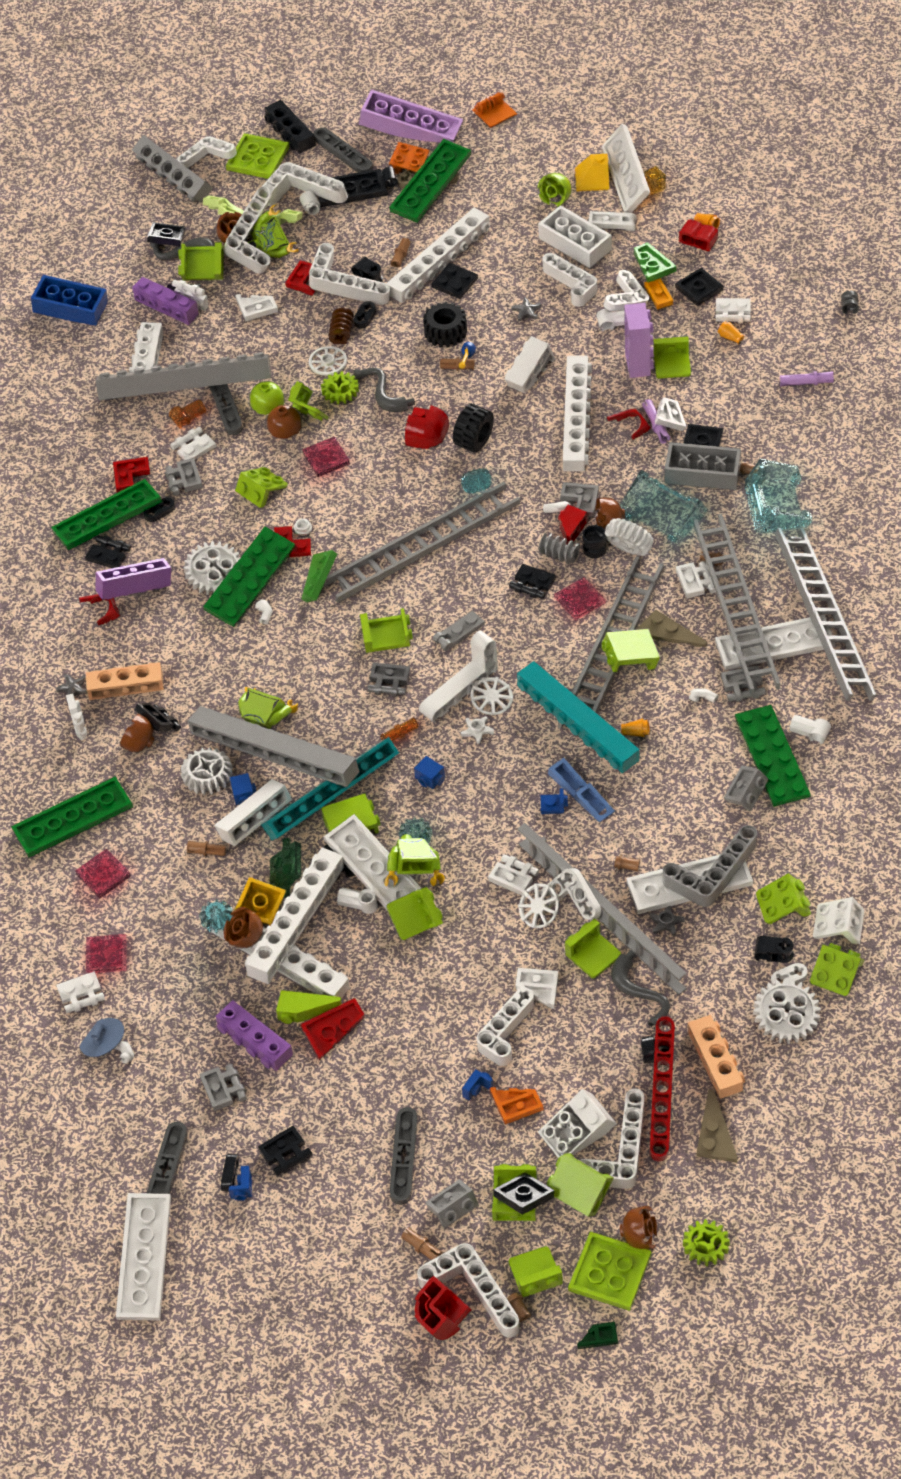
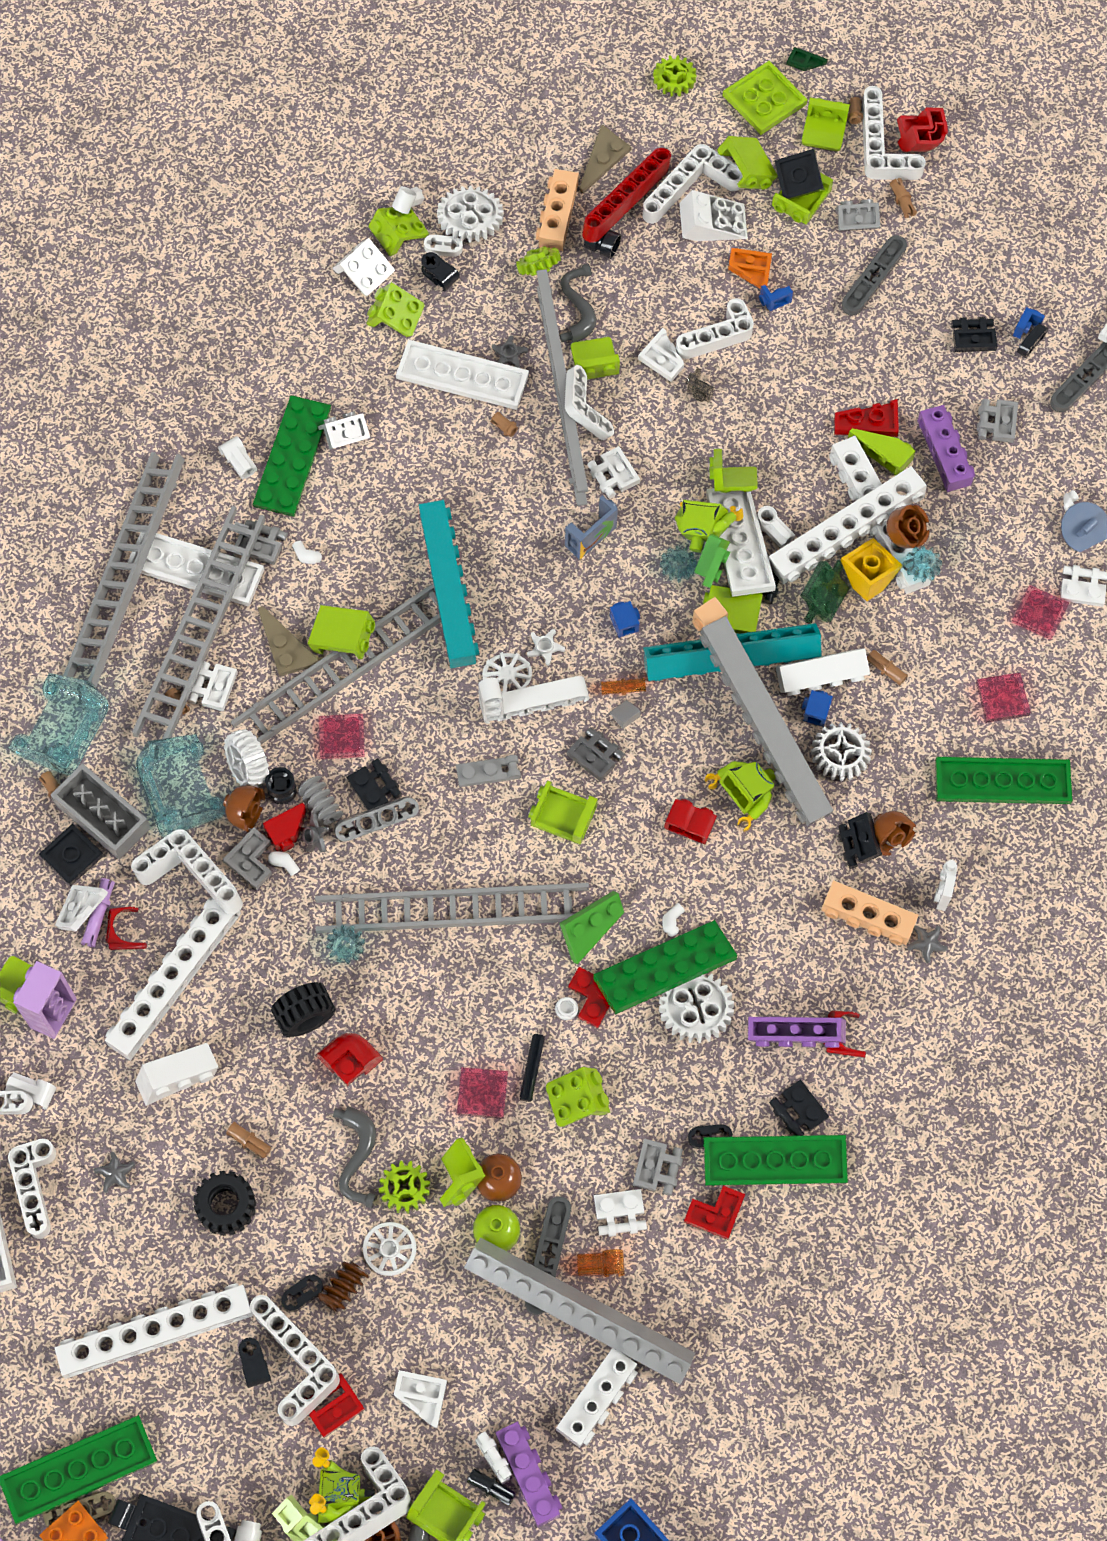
camera: 155 degrees left, 15 degrees up
medium nougat axle [390,238,411,268] -> none
black plate [431,263,478,299] -> none
blue hinge [459,342,476,369] -> none
white wheel [518,883,559,928] -> none
blue bracket [540,788,568,814] -> none
medium blue slope [548,758,615,822] -> none
dark orange cylinder [620,1206,657,1250] -> none
light orange cone [621,718,650,737] -> none
light grey beam [663,825,757,907] -> none
none -> white beam [131,829,243,914]
none -> flat silver animal [301,814,329,852]
none -> light grey beam [334,796,419,841]
none -> white piece [392,186,424,214]
none -> lime gear [516,246,561,276]
none -> black axle [520,1034,545,1102]
none -> sand blue panel [565,495,618,560]
none -> light grey slope [609,700,641,729]
none -> red brick [664,799,717,845]
none -> clear smoke bracket [686,367,714,403]
none -> light nougat brick [692,597,728,631]
none -> bright green bracket [694,534,730,588]

